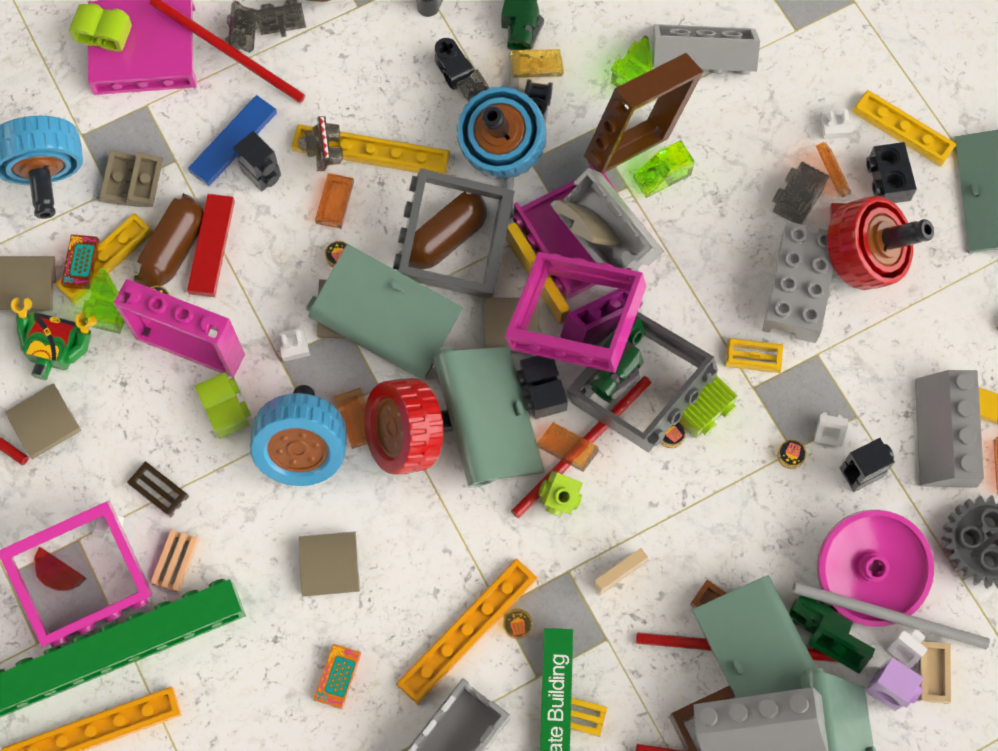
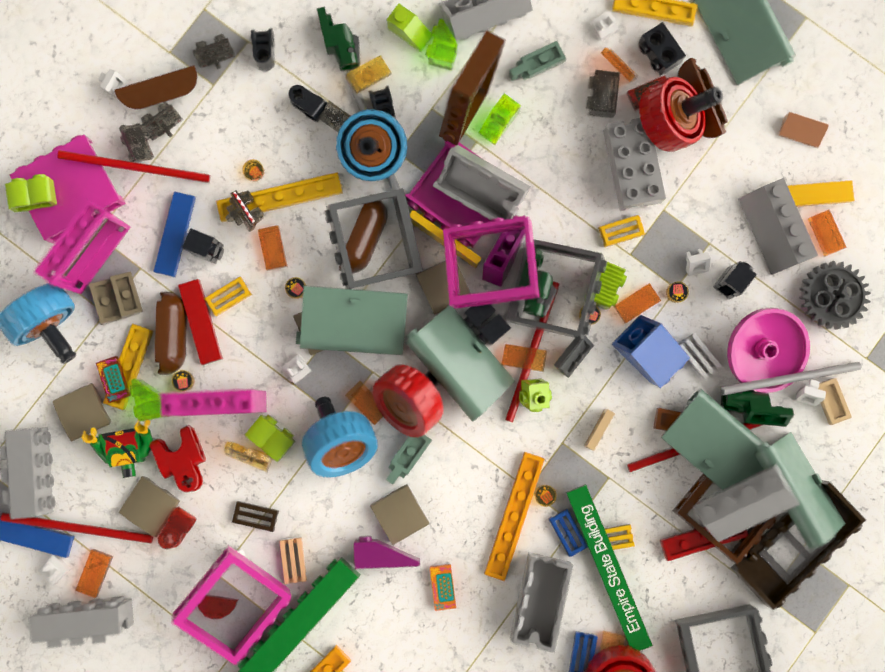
camera: 25 degrees left, 15 degrees up
dark tan slope [553,200,620,247] -> none
lavender brick [865,657,924,711] -> none
none -> dark pink window [33,199,131,294]
none -> red piece [150,425,206,492]
none -> clear red piece [158,506,197,549]
none -> yellow tile [204,276,252,317]
none -> clear yellow slope [224,441,273,472]
none -> clear yellow tile [242,159,265,182]
none -> magenta slope [354,536,420,569]
none -> lime slope [386,3,433,52]
none -> sand green hinge [386,435,432,485]
none -> sand green hinge [509,41,567,81]
none -> blue tile [549,509,588,557]
none -> dark grey plate [554,336,594,378]
none -> slope [612,315,690,388]
none -> clear orange tile [614,283,661,324]
none -> reddish brown brick [677,58,728,138]
none -> white tile [679,333,721,379]

